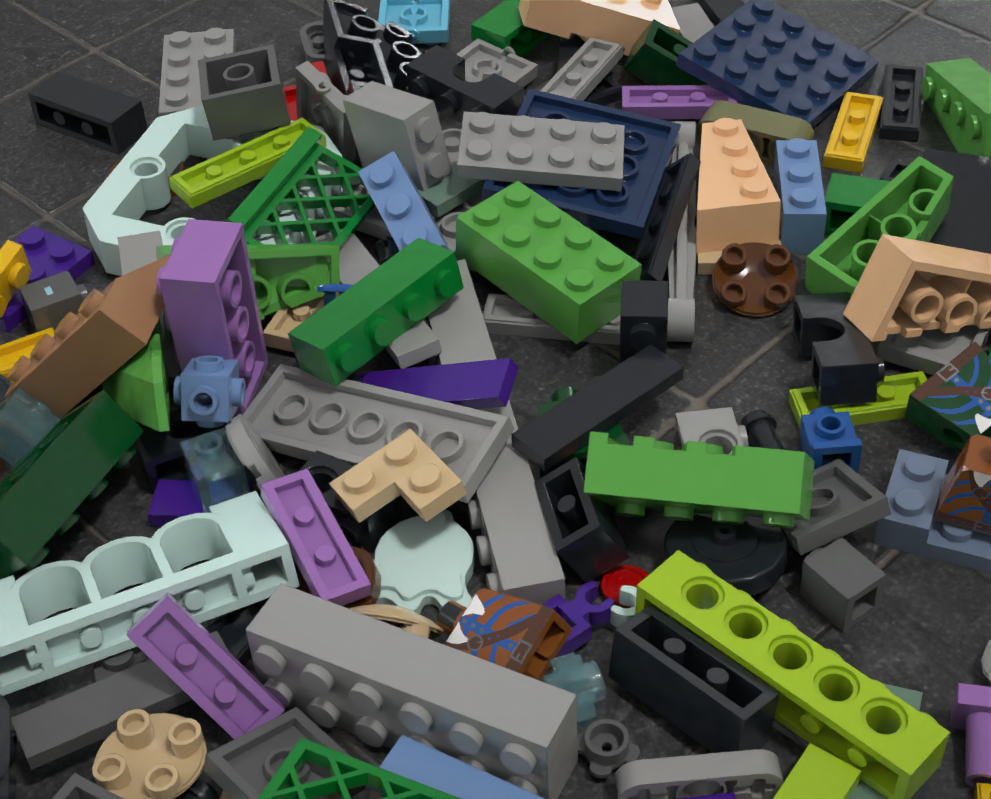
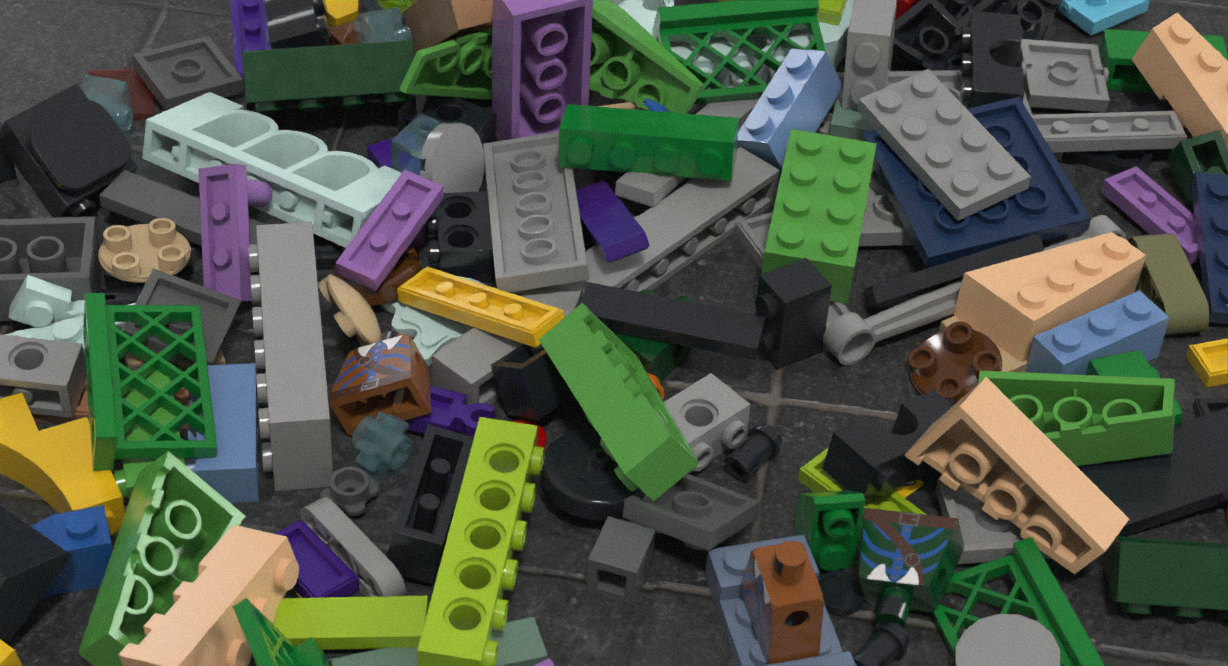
camera: 50 degrees right, 0 degrees up
medium blue brick [173,355,245,428] -> none
tan plate [329,429,467,523] -> none
blue brick [798,407,862,473] -> none
none -> yellow tile [397,267,565,348]
none -> green slope [794,490,865,571]

